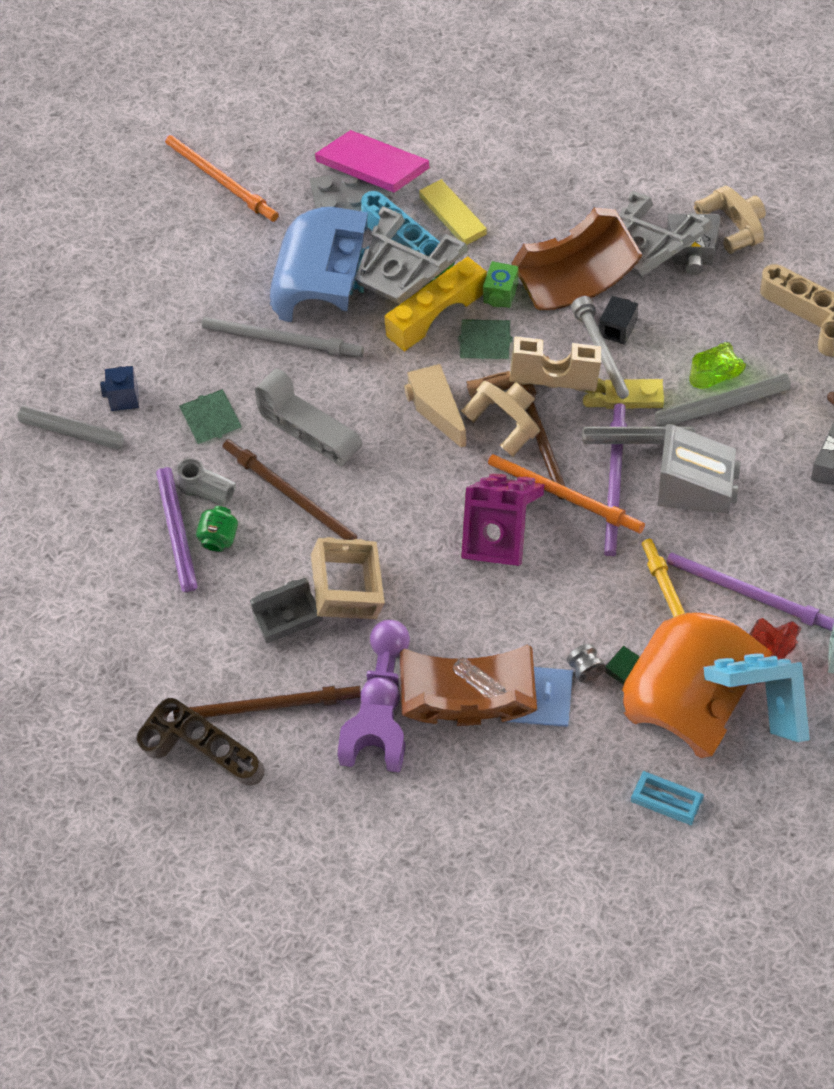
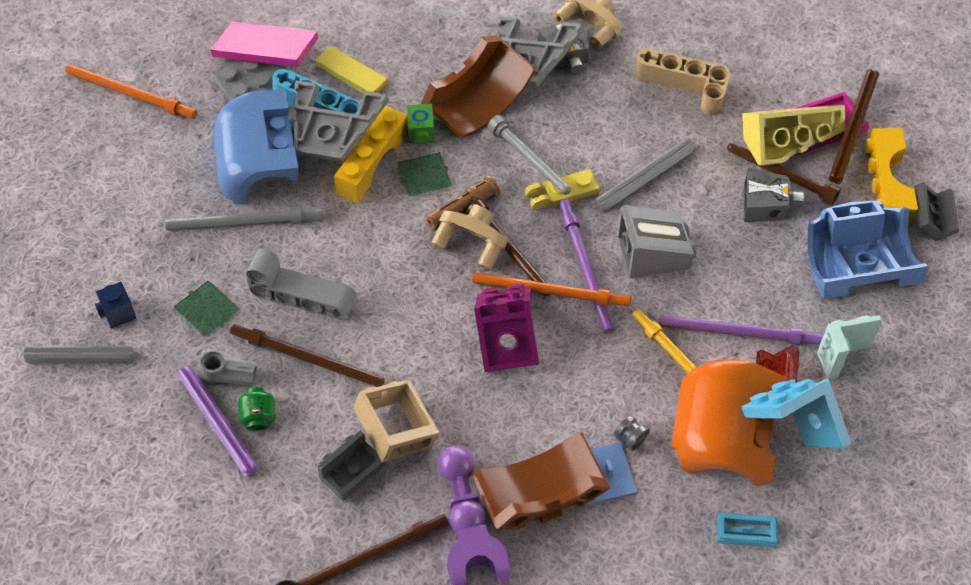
camera: 25 degrees left, 0 degrees up
tan slope [404,364,466,447] -> none
clear axle [453,657,507,698] -> none
tan arch [509,336,601,391] -> none
light grey axle [581,427,695,444] -> none
black brick [599,295,639,345] -> none
dark green tile [604,645,640,685] -> none
clear neon green piece [689,342,746,389] -> none

